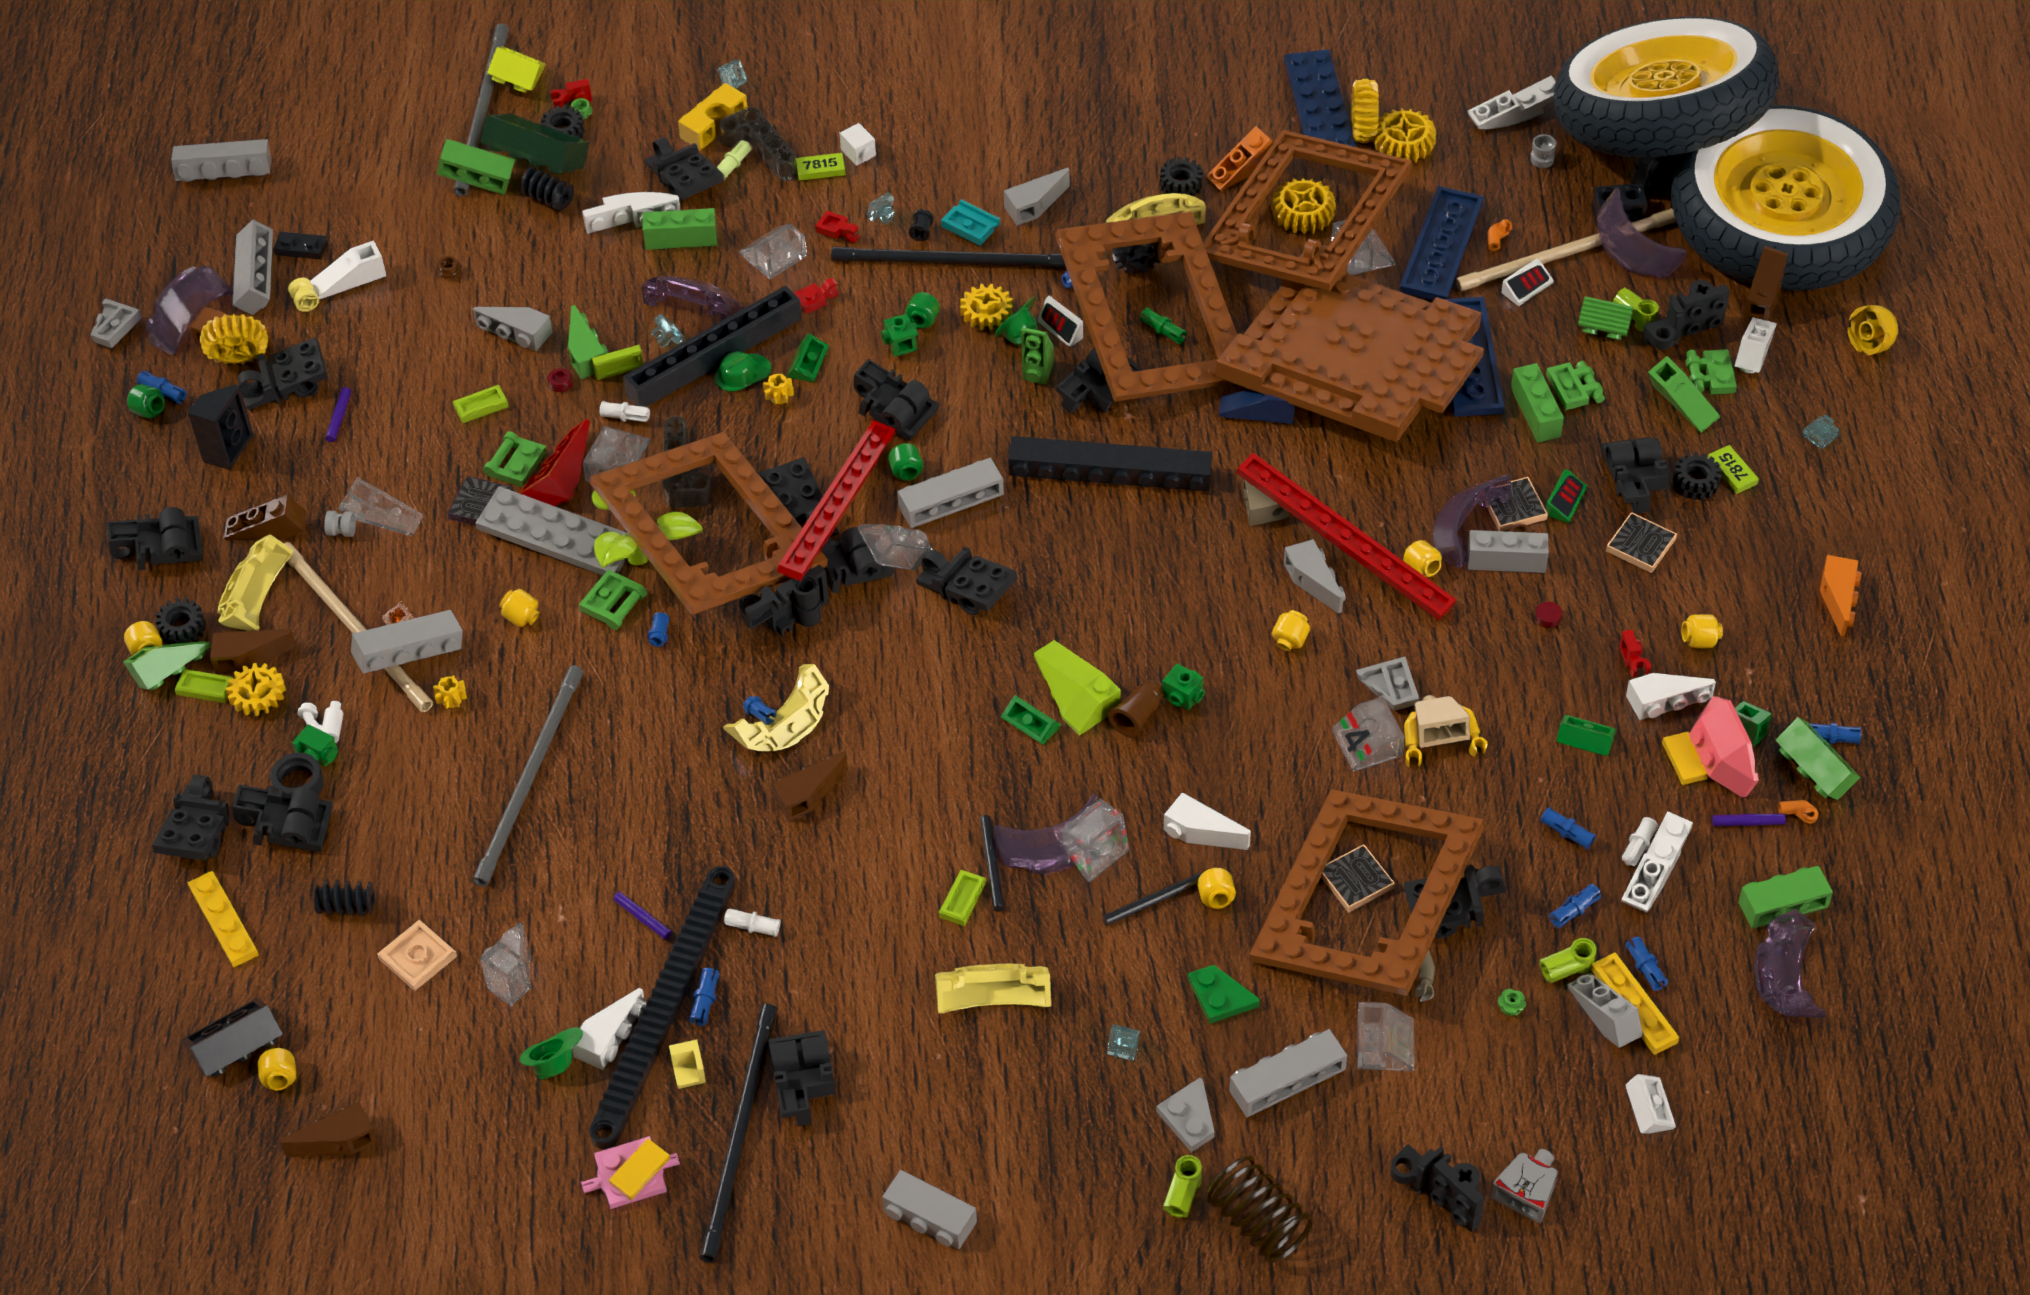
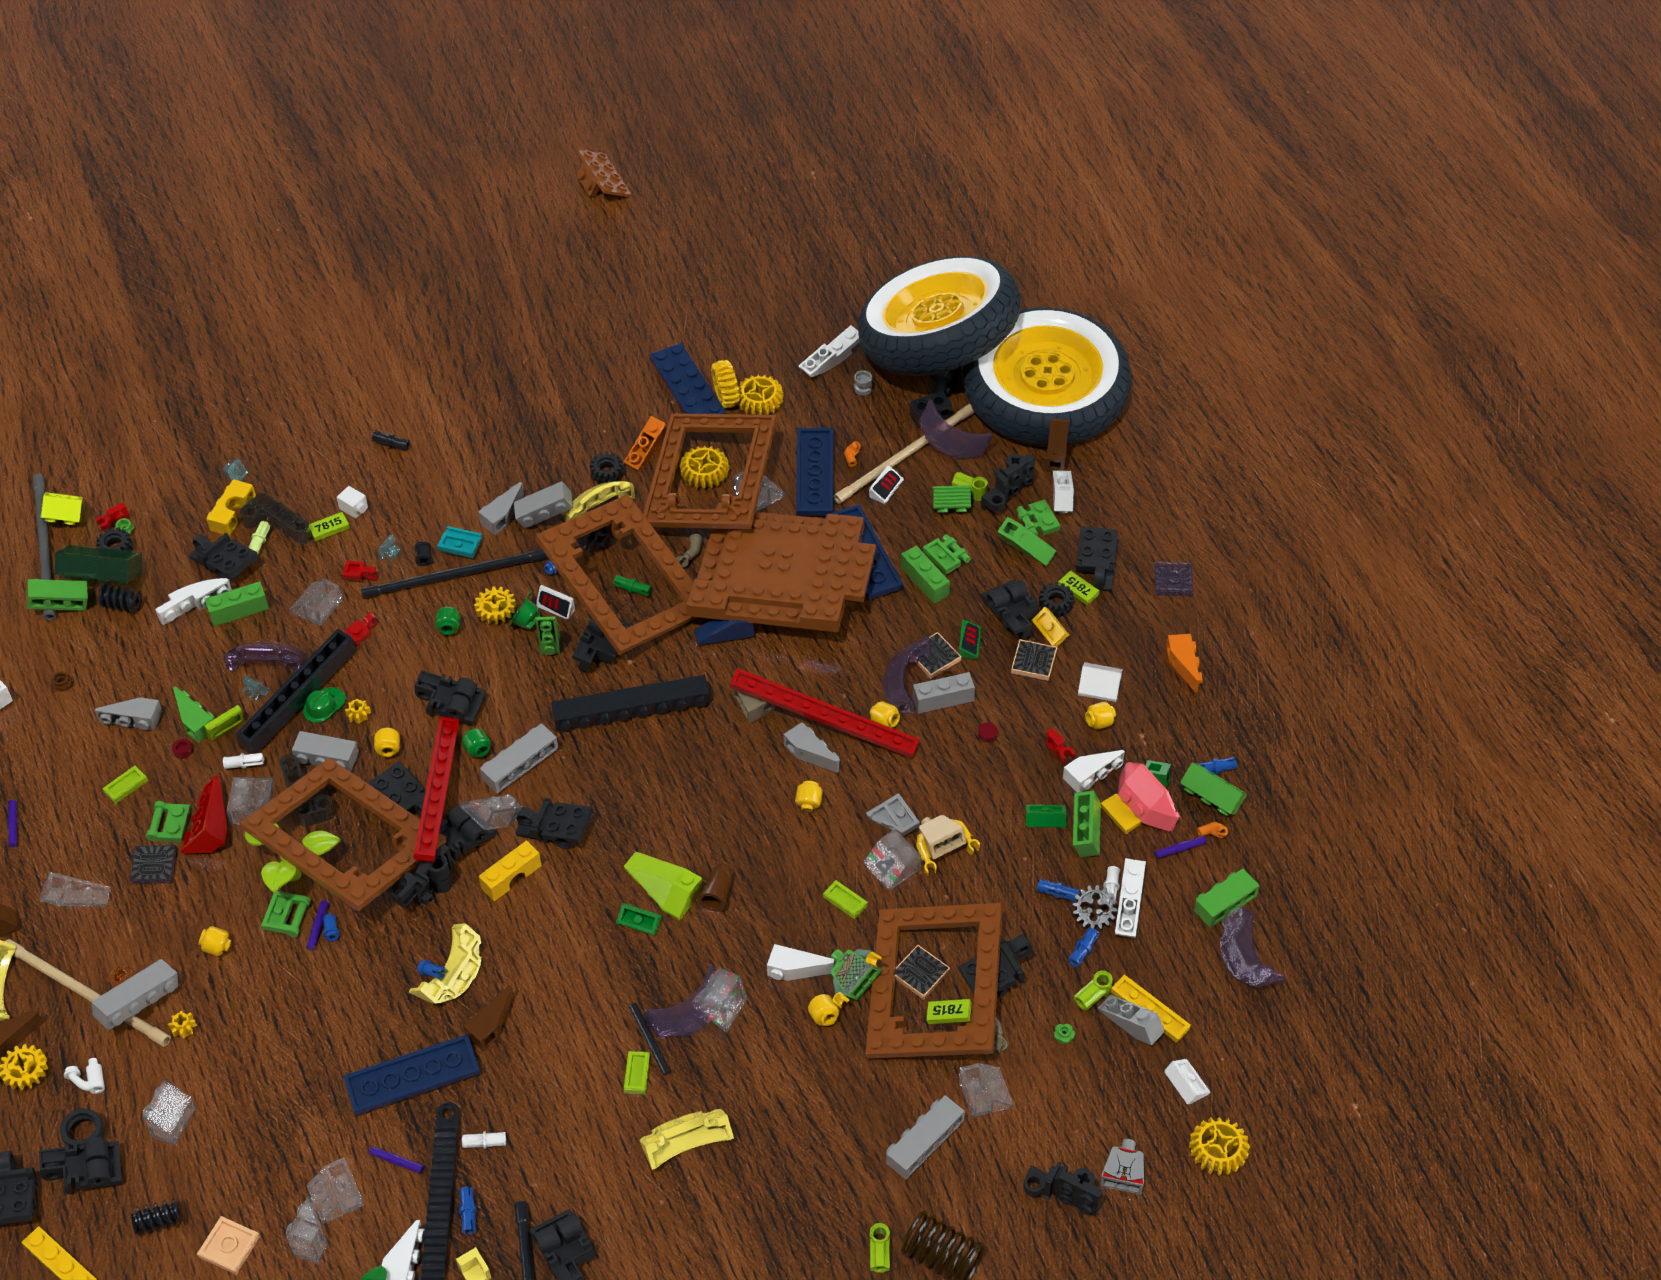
camera: 20 degrees left, 0 degrees up
green brick [292,724,338,767] -> none
light grey wheel [324,510,356,537] -> none
dark grey piece [472,665,584,887] -> none
light grey plate [475,486,628,575] -> none
green slope [787,333,829,383] -> none
green brick [881,314,918,357] -> none
black bar [1103,872,1202,926] -> none
clear light blue tile [1107,1024,1141,1061] -> none
light grey wing [1156,1077,1215,1152] -> none
green brick [1162,663,1205,711] -> none
green wing [1188,965,1260,1024] -> none
blue pin [1625,936,1668,991] -> none
clear light blue tile [1803,414,1840,449] -> none
yellow cylinder [1848,305,1898,355] -> none
none -> clear slope [143,1080,196,1145]
none -> light grey brick [292,731,359,772]
none -> dark purple piece [306,900,329,950]
none -> clear slope [306,1157,364,1224]
none -> dark blue plate [343,1034,481,1116]
none -> black pin [372,430,410,451]
none -> yellow head [374,728,400,757]
none -> yellow arch [479,840,542,901]
none -> light grey brick [514,481,573,528]
none -> dark tan arm [676,534,702,567]
none -> lime tile [823,880,868,919]
none -> torso [831,949,882,1008]
none -> lime tile [927,999,972,1024]
none -> yellow plate [1032,607,1069,647]
none -> gear [1072,885,1117,930]
none -> bright green brick [1073,790,1101,857]
none -> black plate [1076,526,1118,591]
none -> white slope [1078,662,1123,702]
none -> clear purple tile [1154,562,1193,597]
none -> yellow gear [1189,1117,1250,1176]

